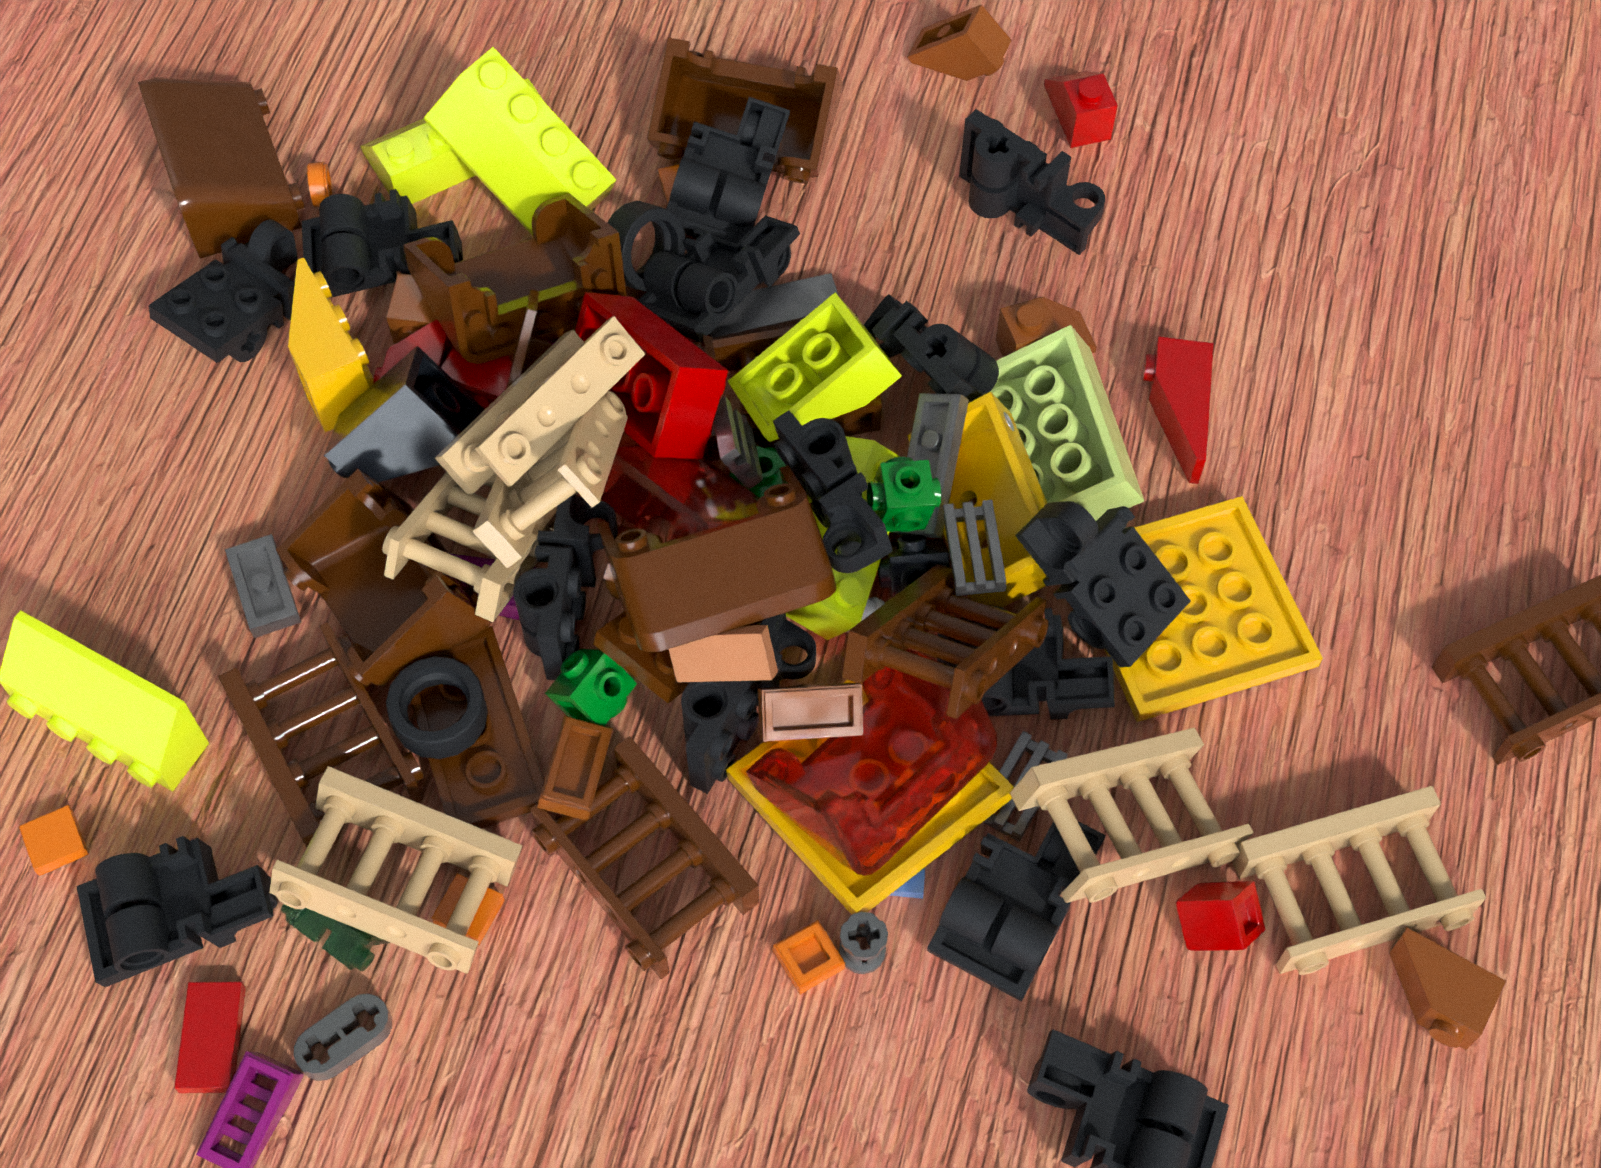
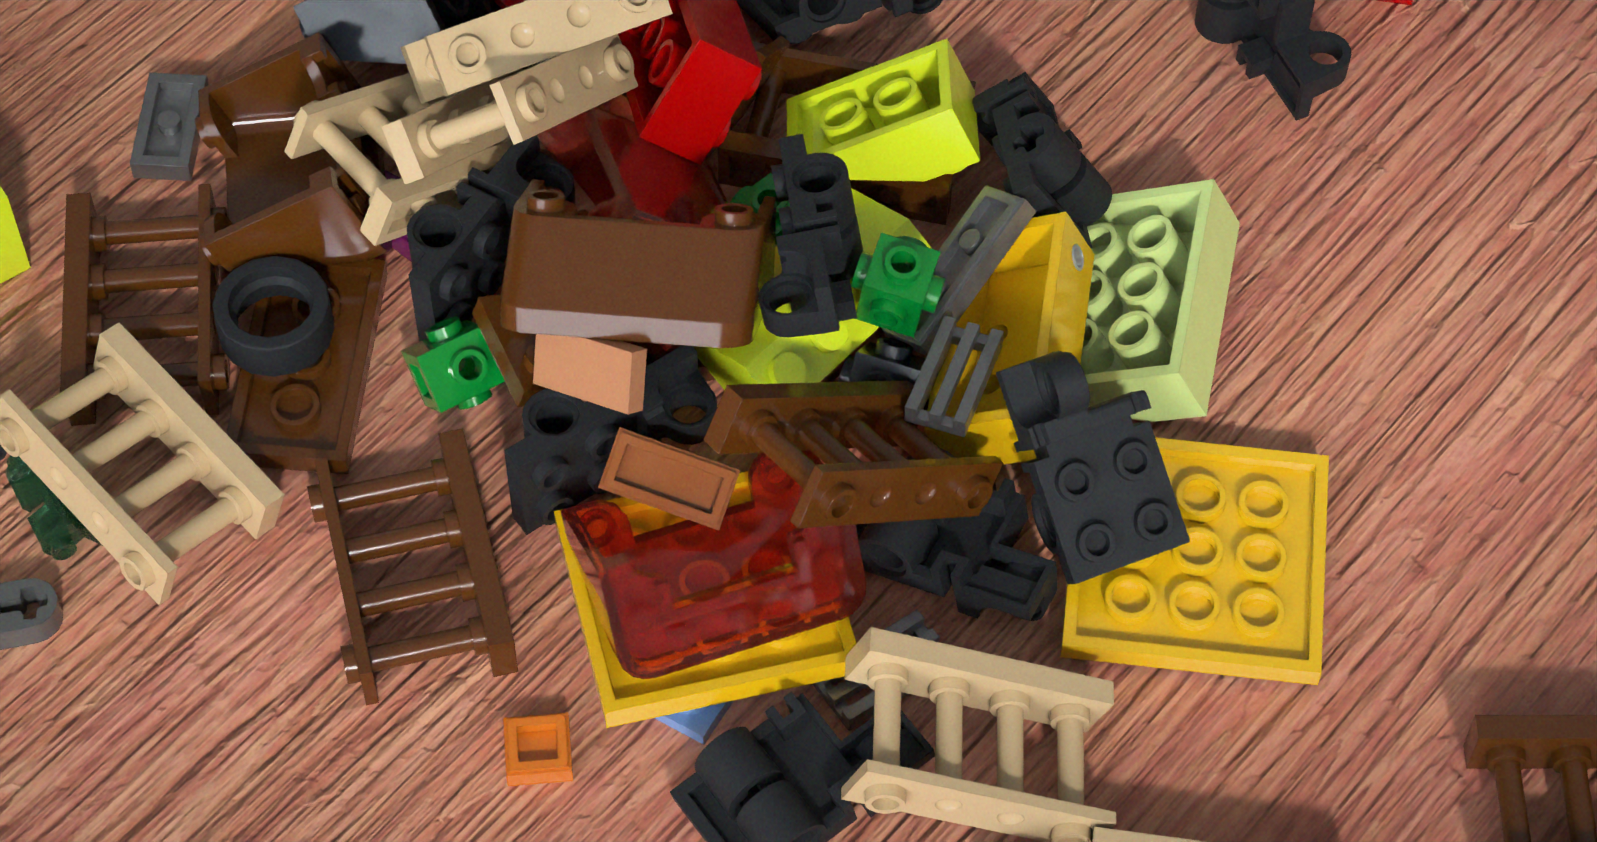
camera: 25 degrees right, 5 degrees down
orange tile [431,873,505,945] -> none
dark orange tile [537,716,613,821] -> none
flat silver tile [709,273,839,340] -> none
flat silver tile [713,397,763,489] -> none
dark grey bush [839,912,888,974] -> none
dark orange slope [995,297,1097,357] -> none
red slope [1142,336,1214,484] -> none

